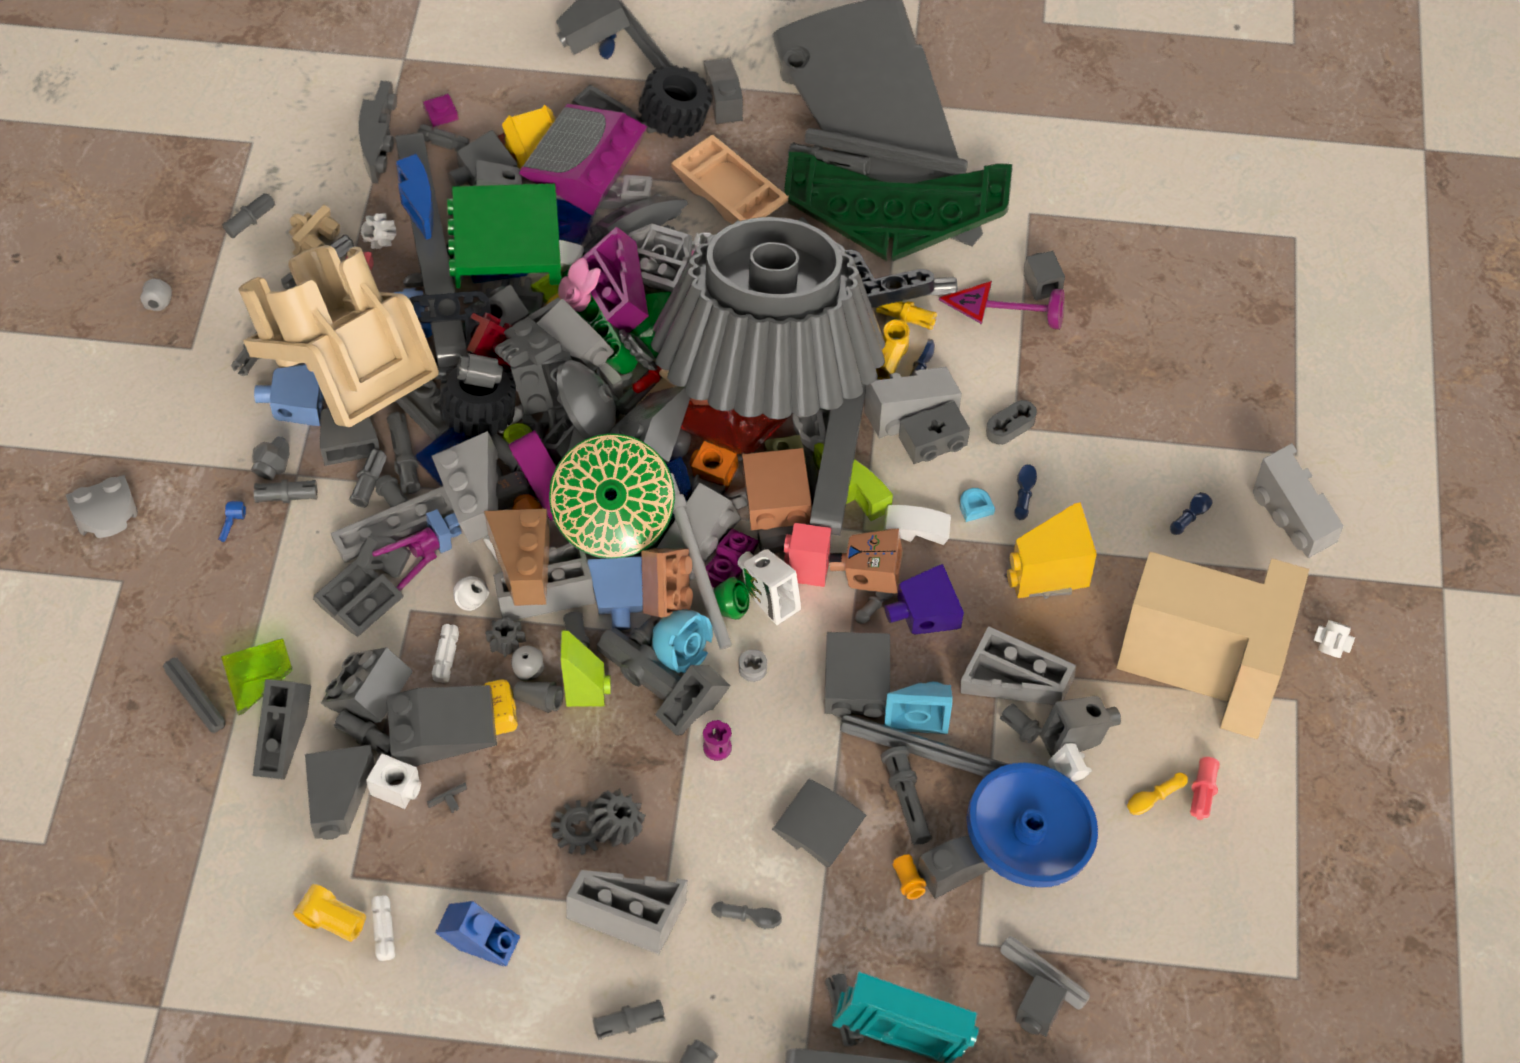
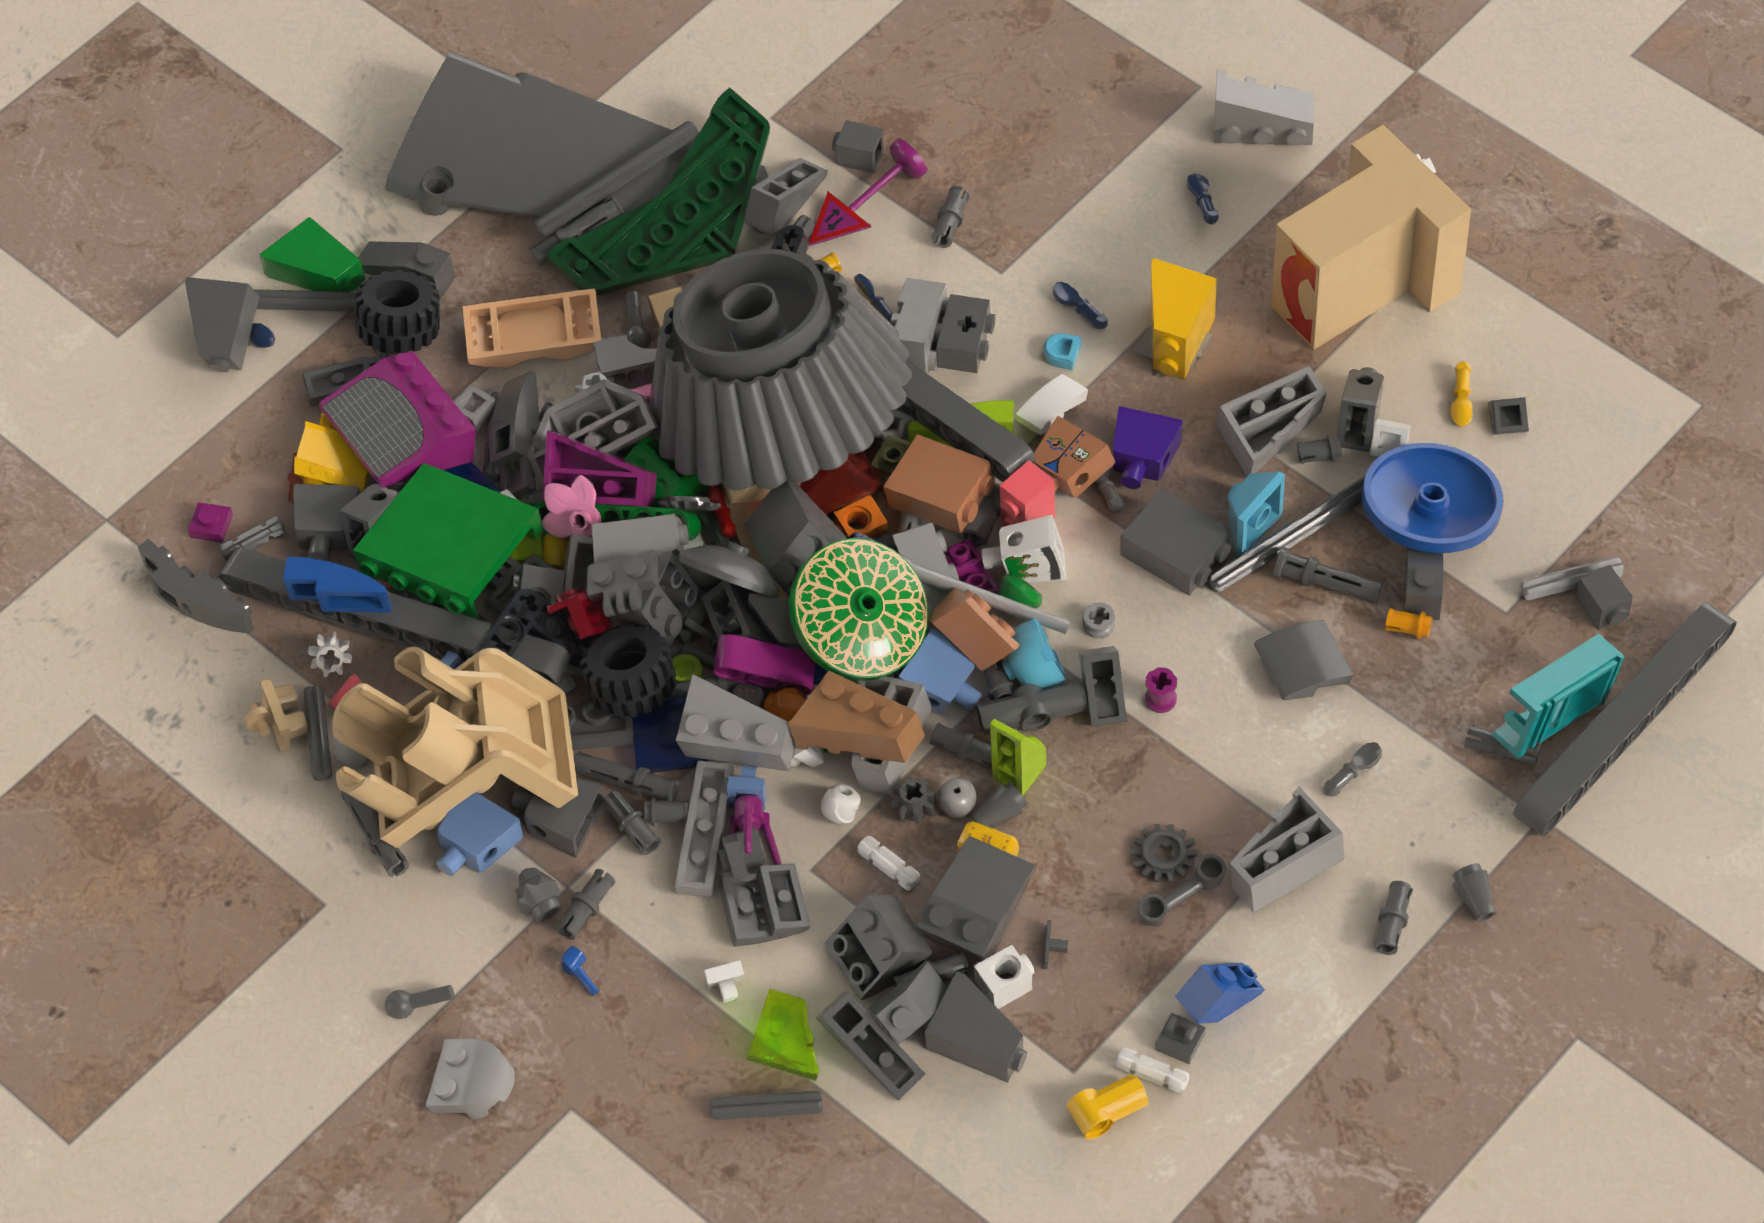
camera: 50 degrees left, 0 degrees up
light grey piece [140,279,172,311] -> none
dark grey axle [222,193,275,239] -> none
dark grey brick [457,354,503,388] -> none
dark grey gear [587,789,646,847] -> none
dark grey beam [986,400,1037,445] -> none
coral axle [1190,757,1220,820] -> none
none -> green slope [259,216,365,292]
none -> dark grey bar [385,985,455,1019]
none -> white tile [704,960,744,1003]
none -> dark grey slope [744,158,828,235]
none -> dark grey slope [868,961,948,1044]
none -> dark grey pin [931,185,970,248]
none -> dark grey bar [1137,854,1226,927]
none -> dark grey tile [1155,1013,1206,1064]
none -> dark grey slope [1488,397,1529,435]

